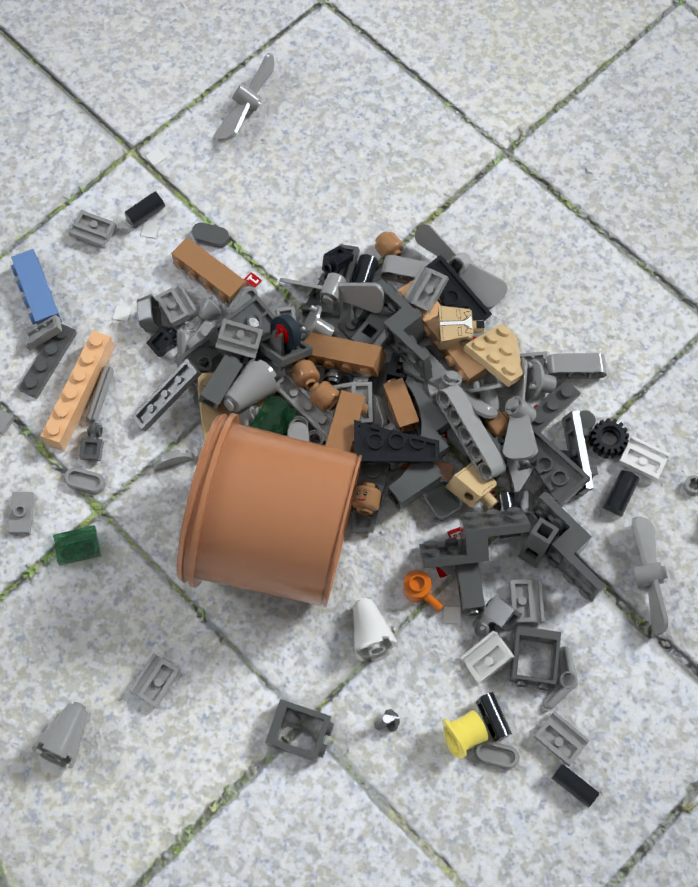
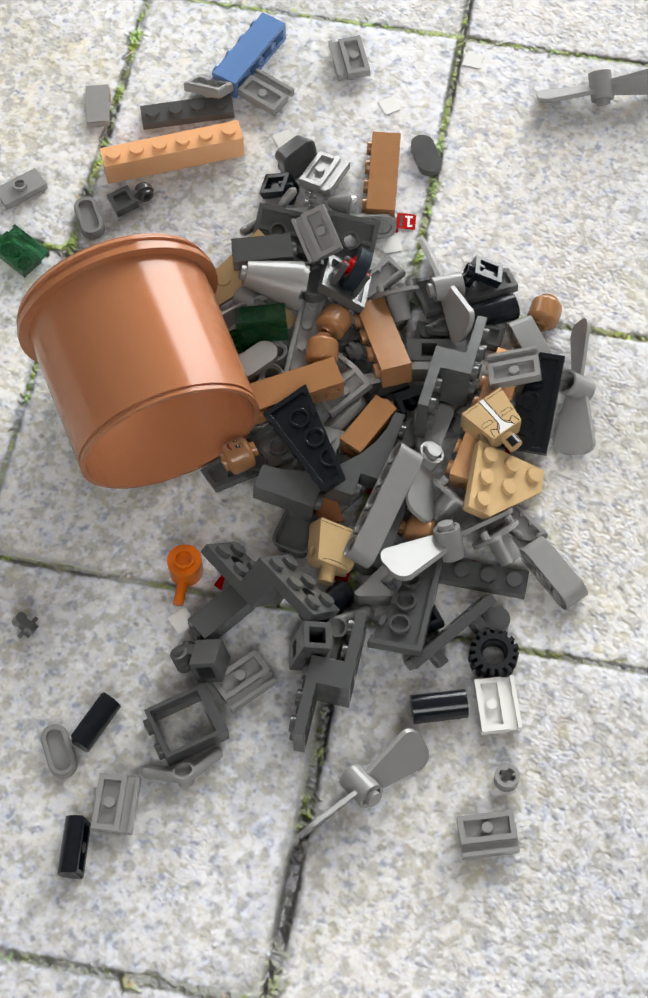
camera: 55 degrees right, 5 degrees down
light grey axle [86,366,114,422] -> none
black brick [125,191,165,228] -> none
plate [131,358,201,431] -> none
white cone [353,598,398,661] -> none
light yellow piece [442,710,488,759] -> none
white plate [460,631,514,683] -> none
none -> light grey plate [237,68,294,116]

